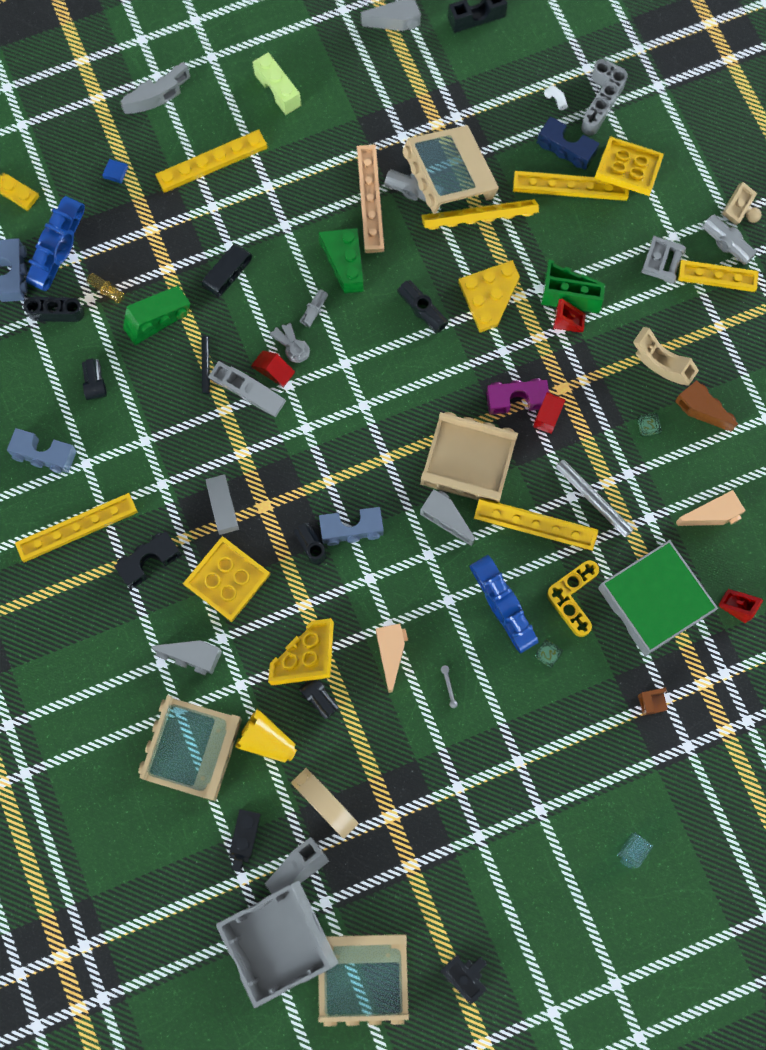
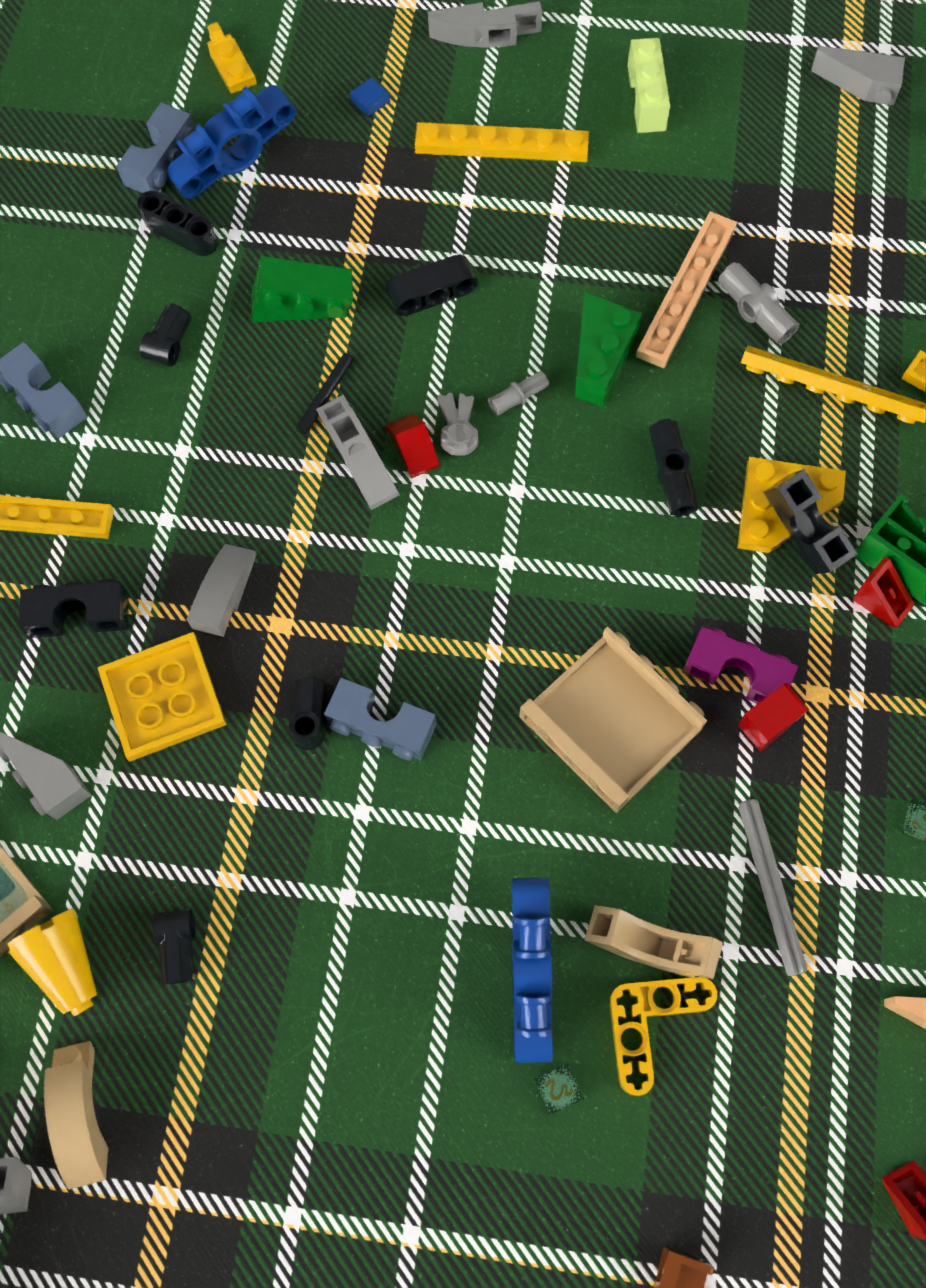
camera: 35 degrees right, 5 degrees down
clear yellow axle [87,273,124,303] -> none
yellow plate [268,618,334,686] -> none
light nougat slope [376,624,408,693] -> none
panel [403,125,499,214] -> none
light grey slope [420,489,475,546] -> none
light grey hinge [441,665,458,708] -> none
yellow plate [474,498,598,551] -> none
green tile [598,540,718,657] -> none
none -> tan arch [584,905,723,979]
none -> arch [763,469,858,574]

